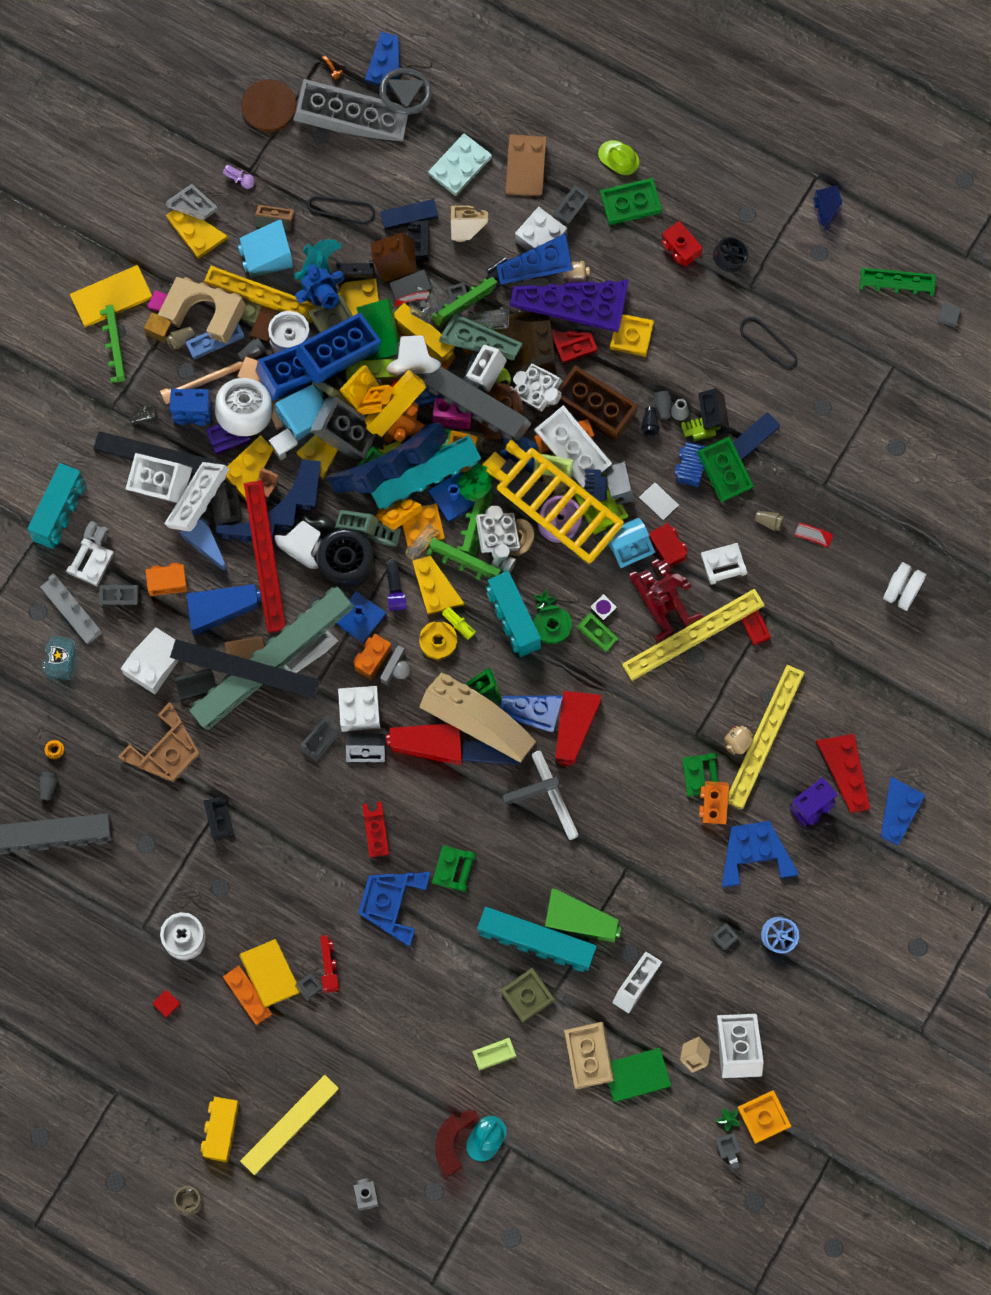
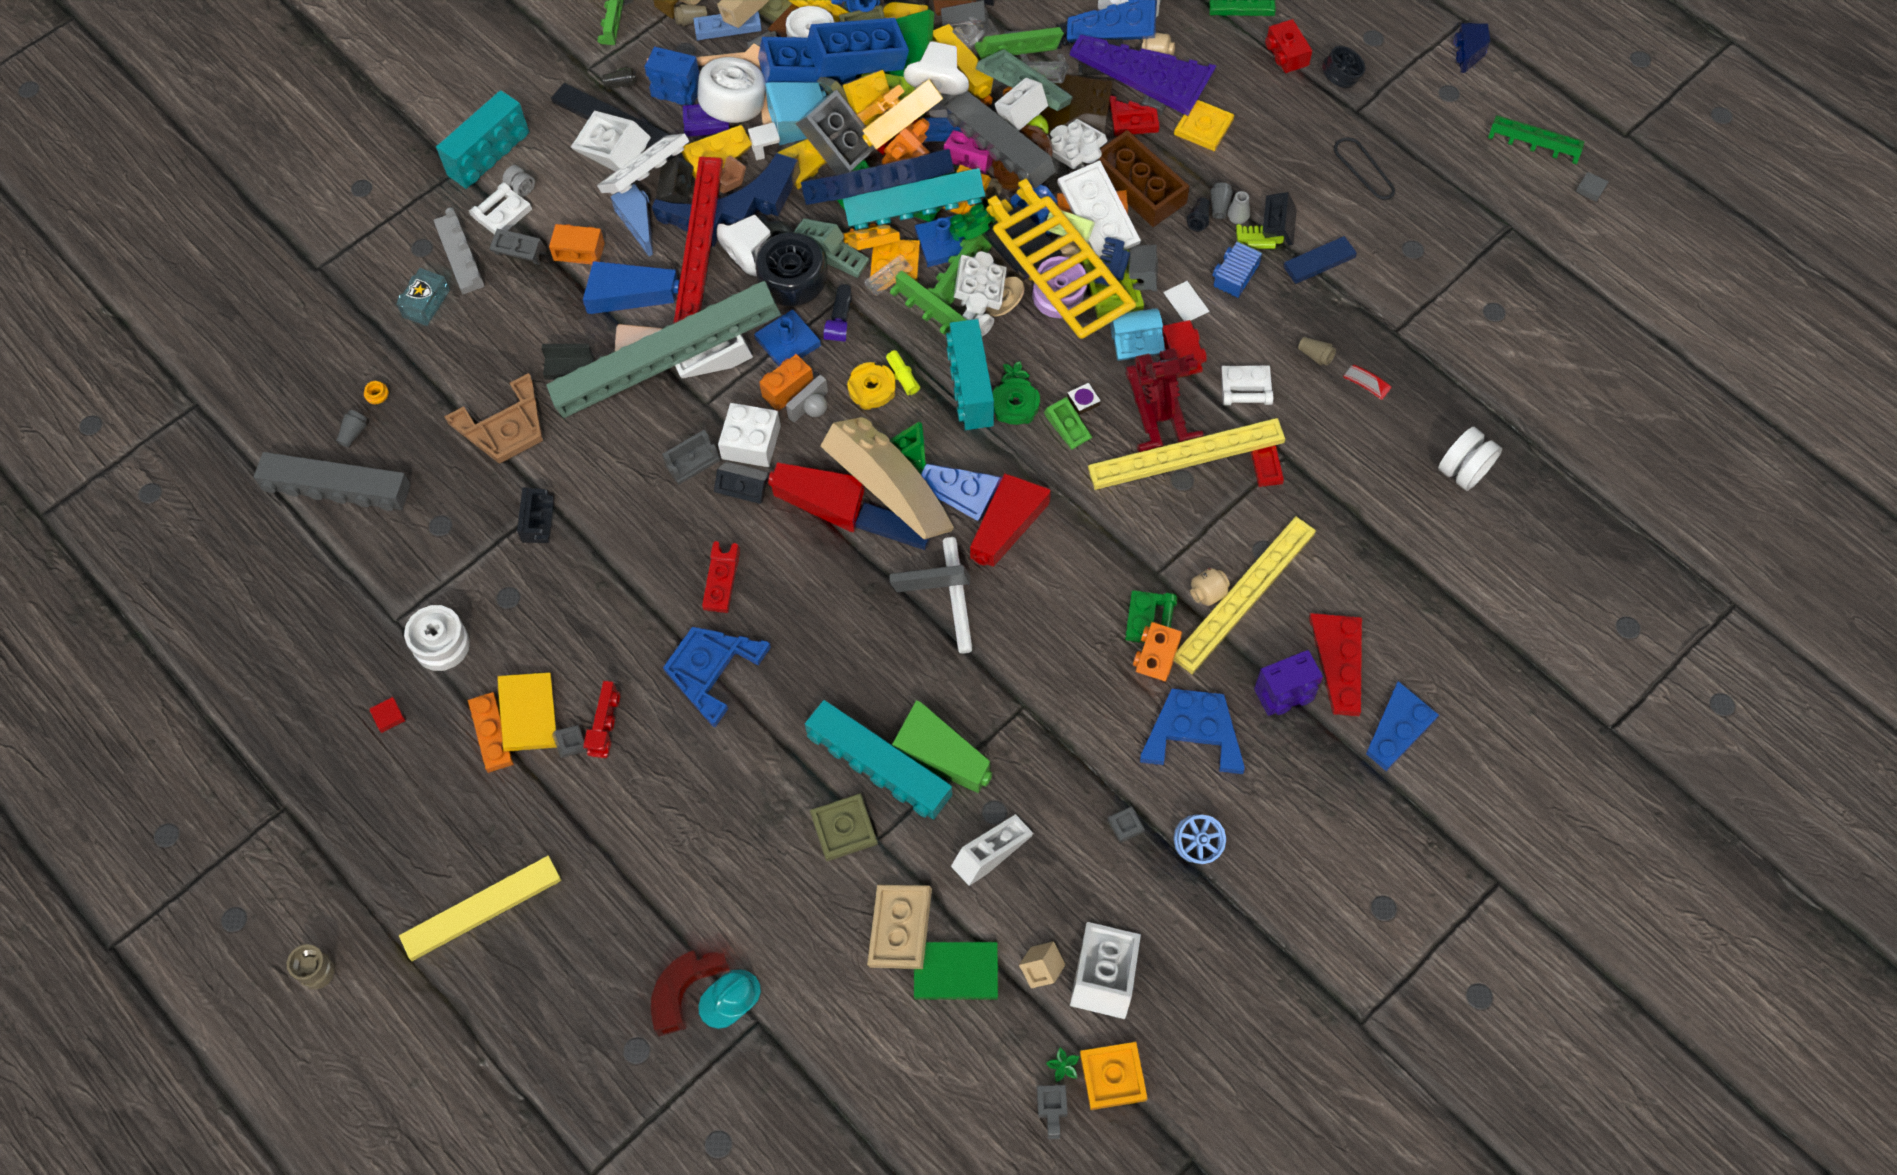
camera: 15 degrees right, 10 degrees down
white slope [121,627,179,694] -> none
black tile [170,639,321,699] -> none
yellow brick [200,1097,240,1162] -> none
light grey brick [353,1178,379,1211] -> none
yellow wing [412,556,464,615] -> none
green plate [432,845,477,892] -> none
yellowish green tile [472,1038,516,1071] -> none
green tile [696,436,754,503] -> none

